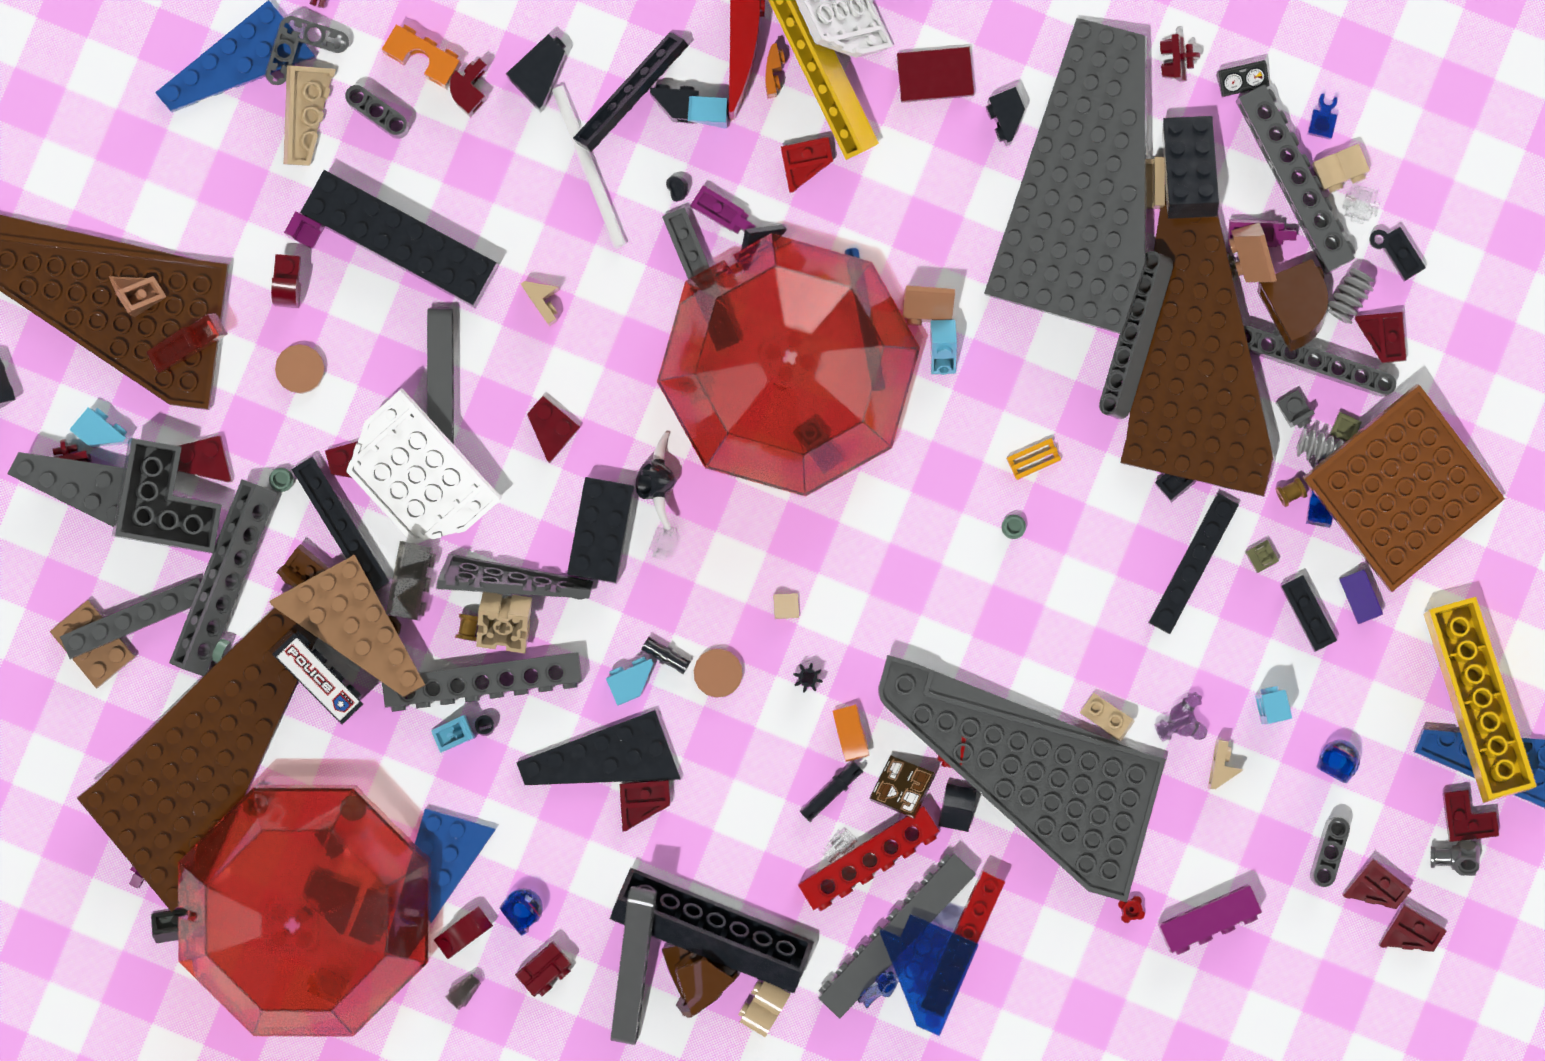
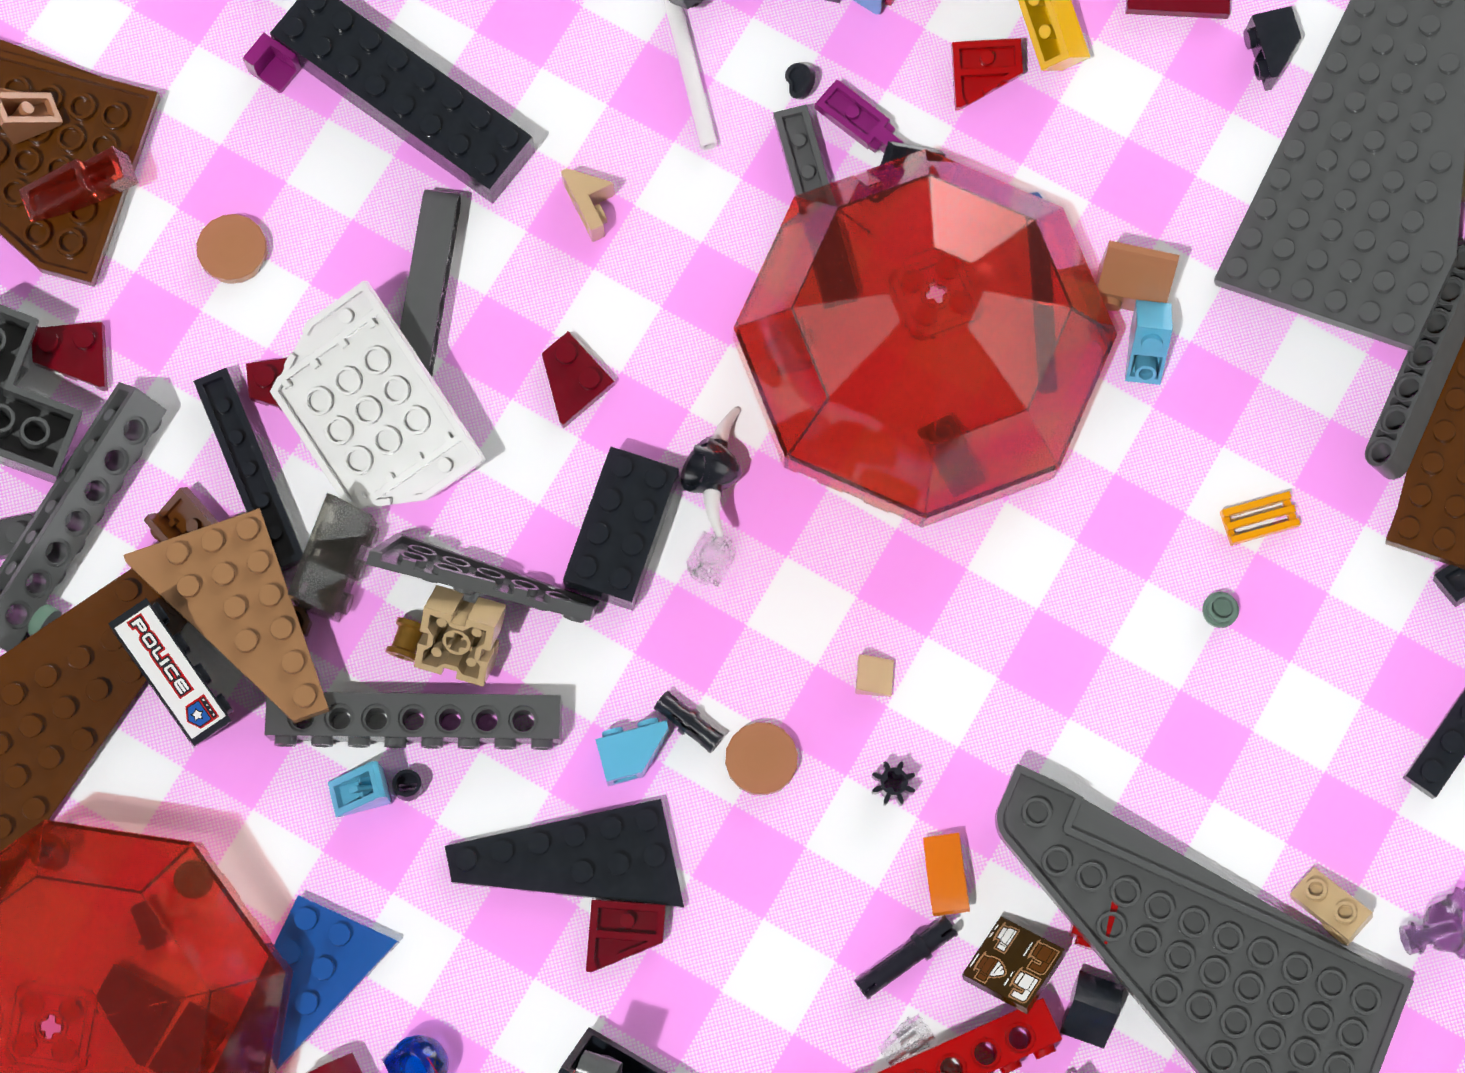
camera: 10 degrees right, 10 degrees down
sand green plate [269,468,294,492] -> none
dark red brick [271,254,301,308] -> none

